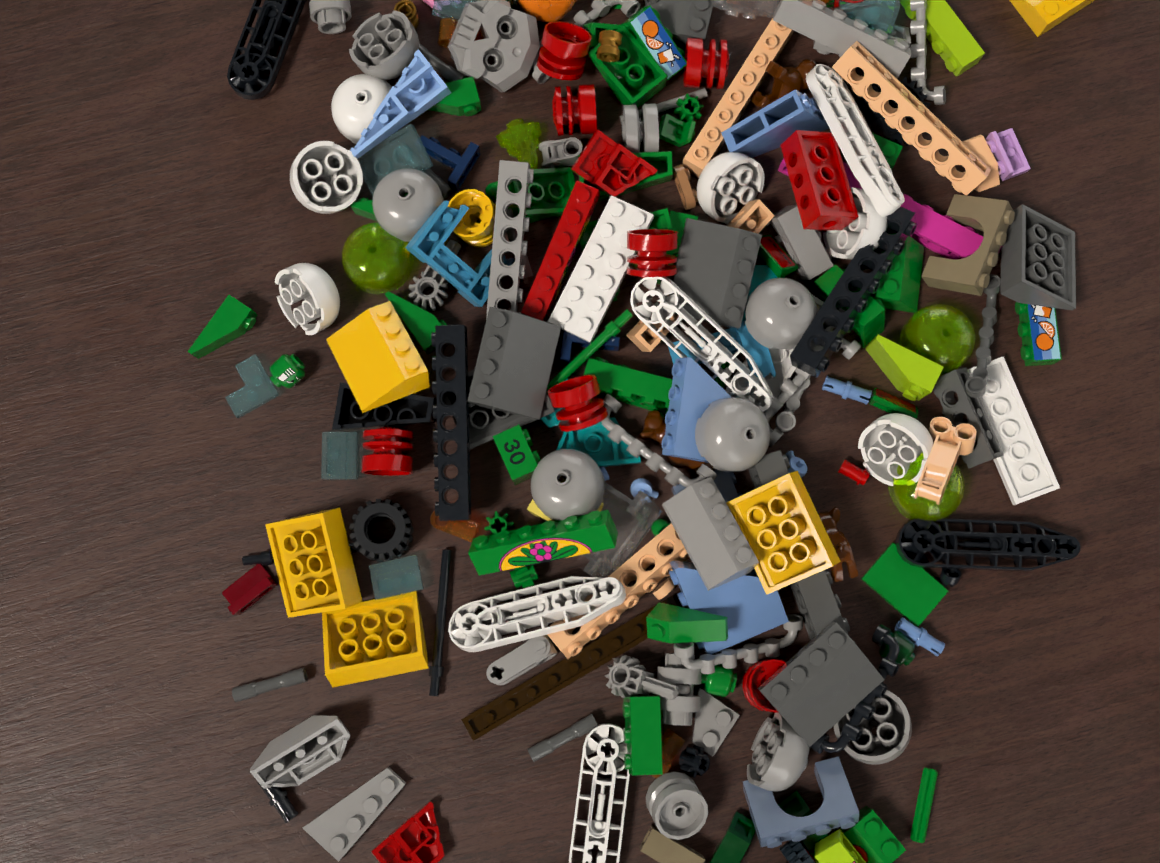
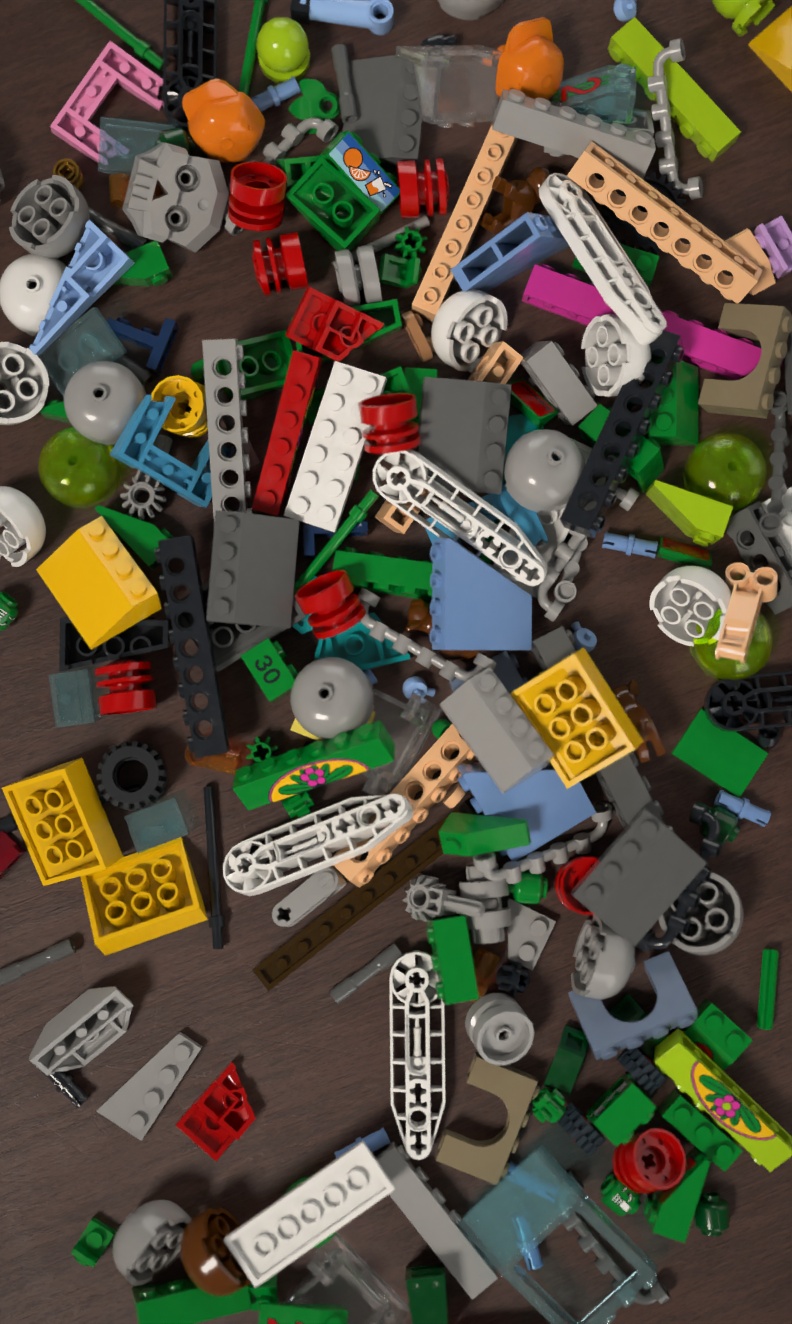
camera: 10 degrees left, 5 degrees up
clear neon green rock [496,119,542,169] -> none
light grey piece [539,137,583,169] -> none
pearl gold wheel [597,30,622,62] -> none
light grey cylinder [695,398,770,472] -> none
red brick [780,130,859,231] -> none
red pin [838,459,870,486] -> none

